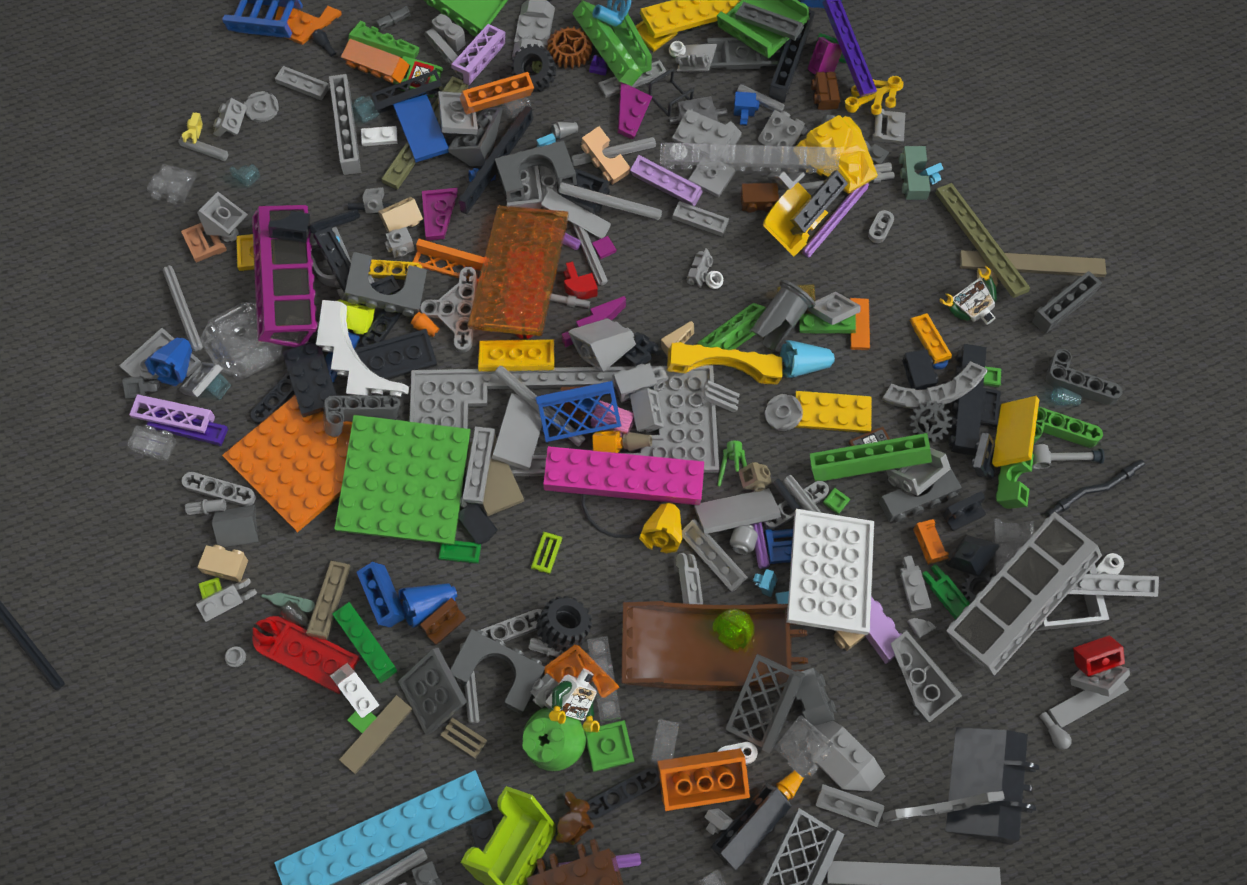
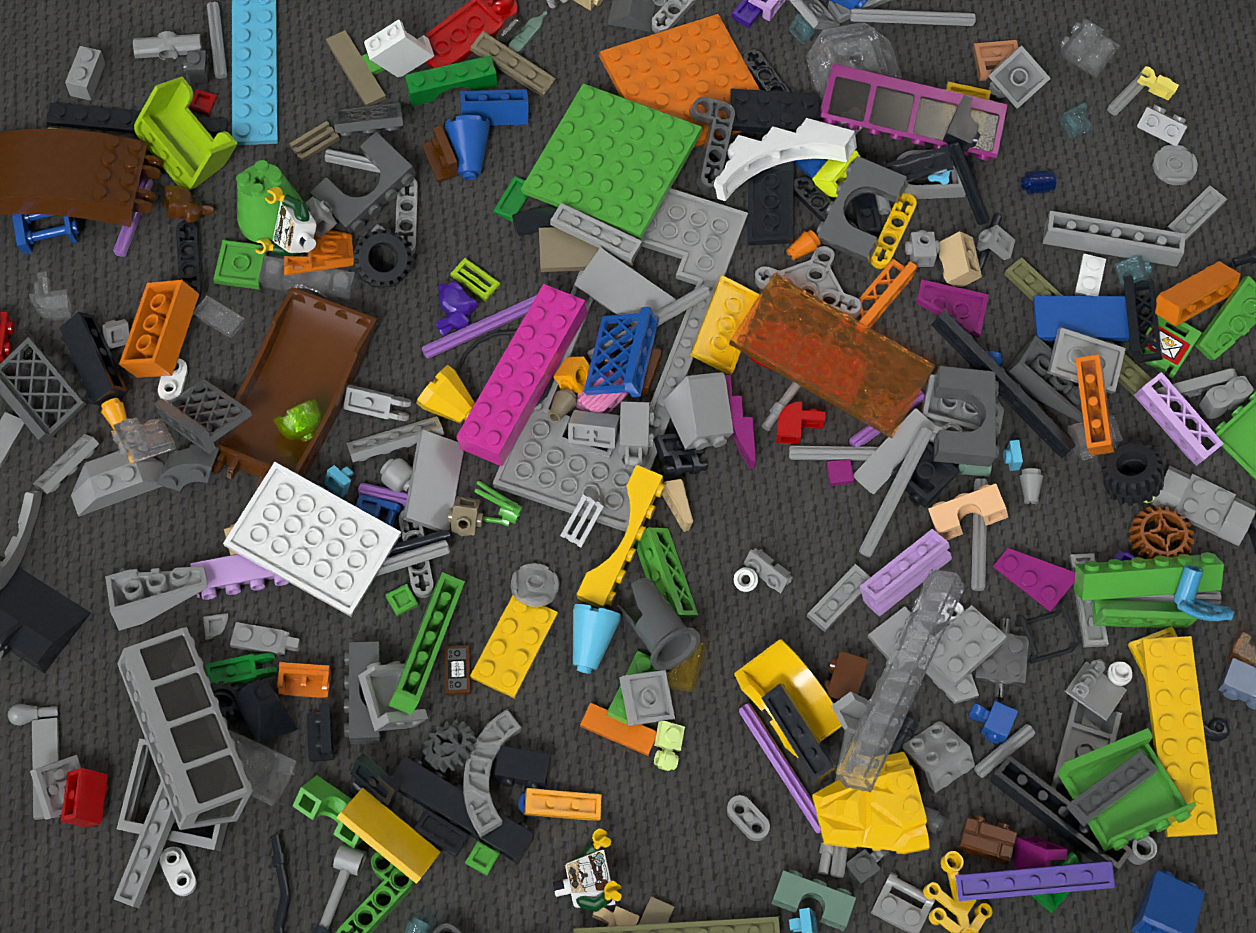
camera: 110 degrees right, 0 degrees up
none -> red tile [188,89,218,116]
none -> medium lavender axle [422,295,537,359]
none -> dark purple animal [435,281,478,336]
none -> yellowish green plate [654,721,685,771]
none -> clear blue brick [1021,170,1056,194]

